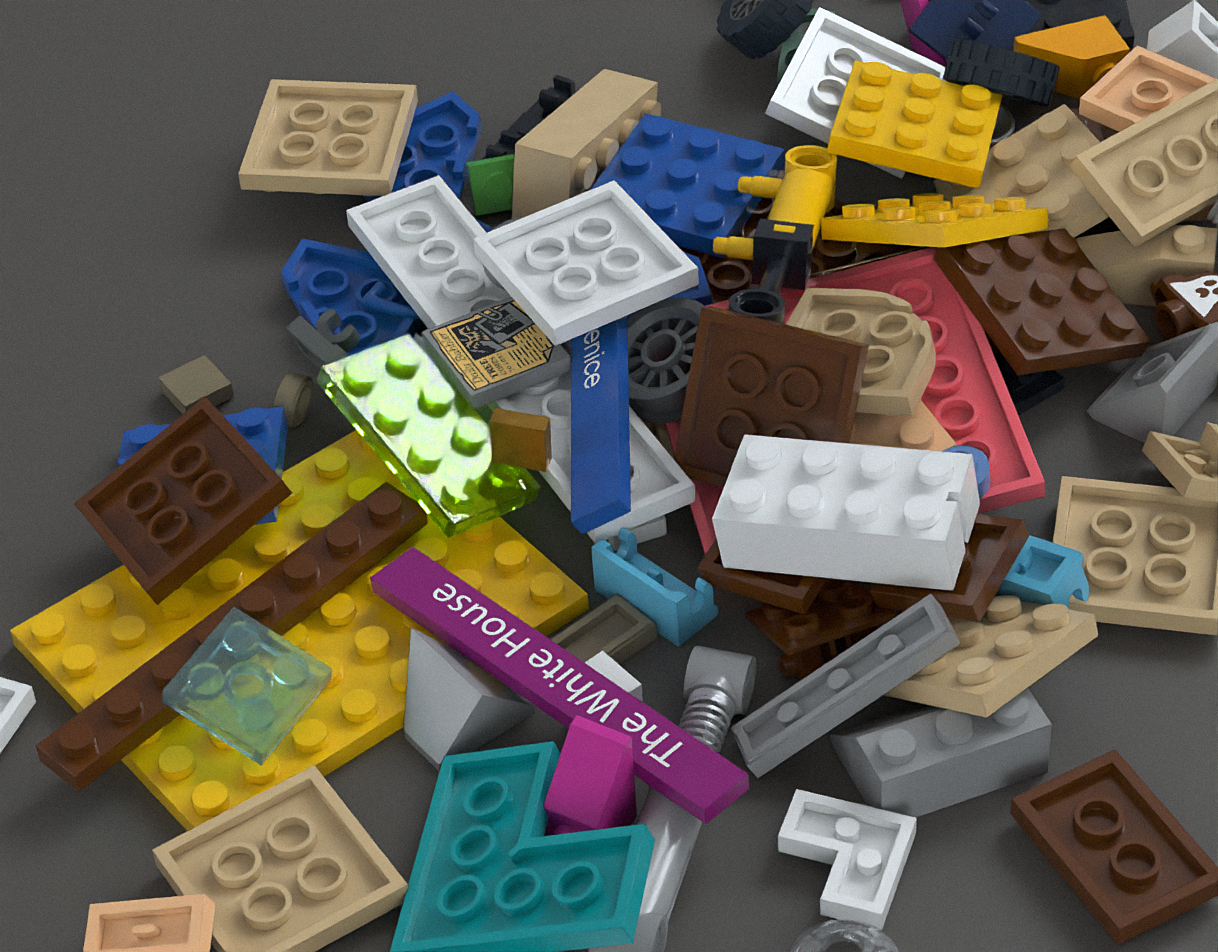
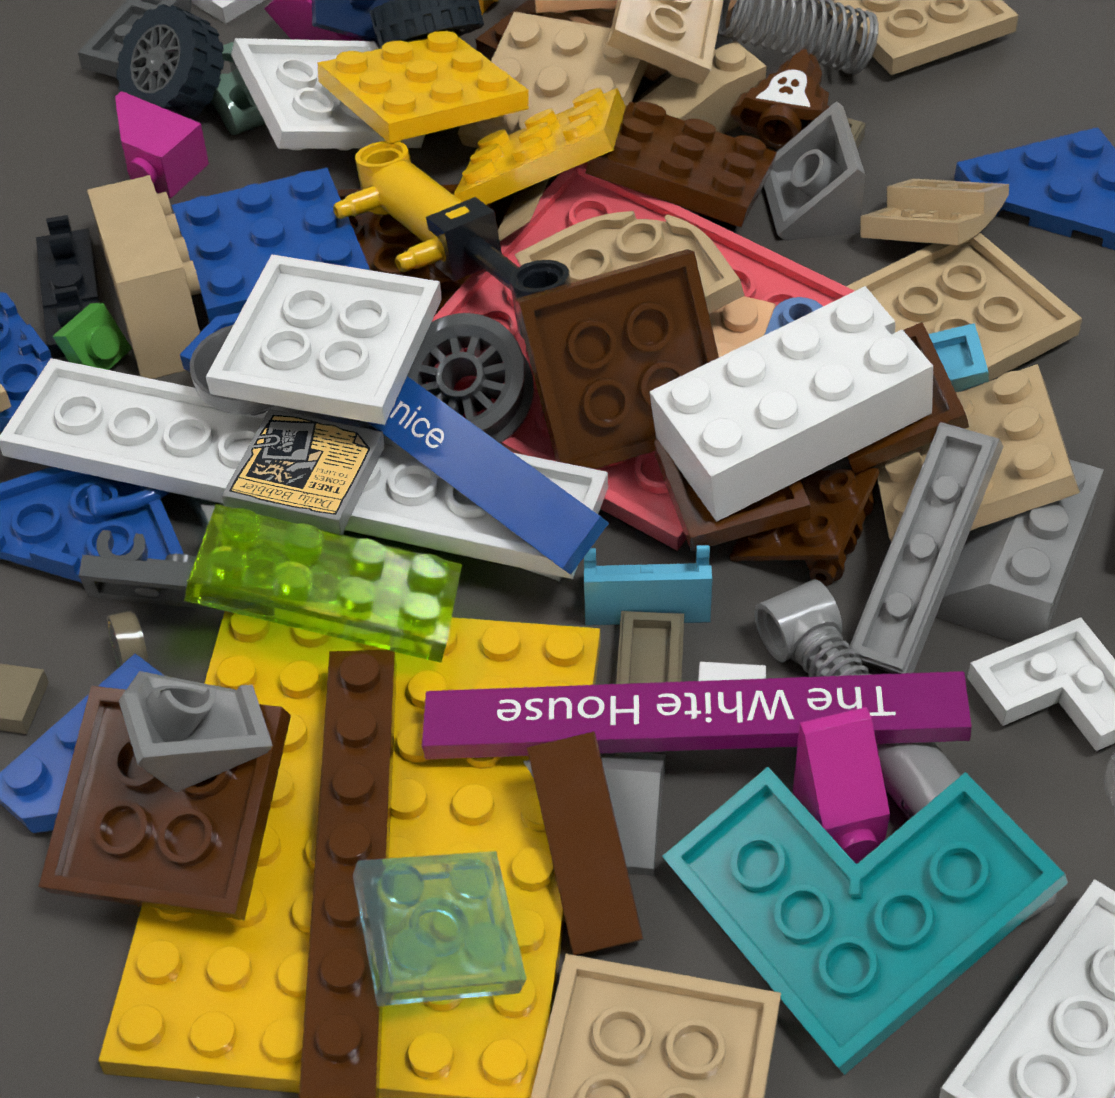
camera: 45 degrees left, 5 degrees up
pearl gold tile [489,408,552,472] -> none
none -> dark pink slope [115,91,209,199]
none -> light grey slope [119,671,273,793]
none -> reddish brown tile [527,731,644,956]

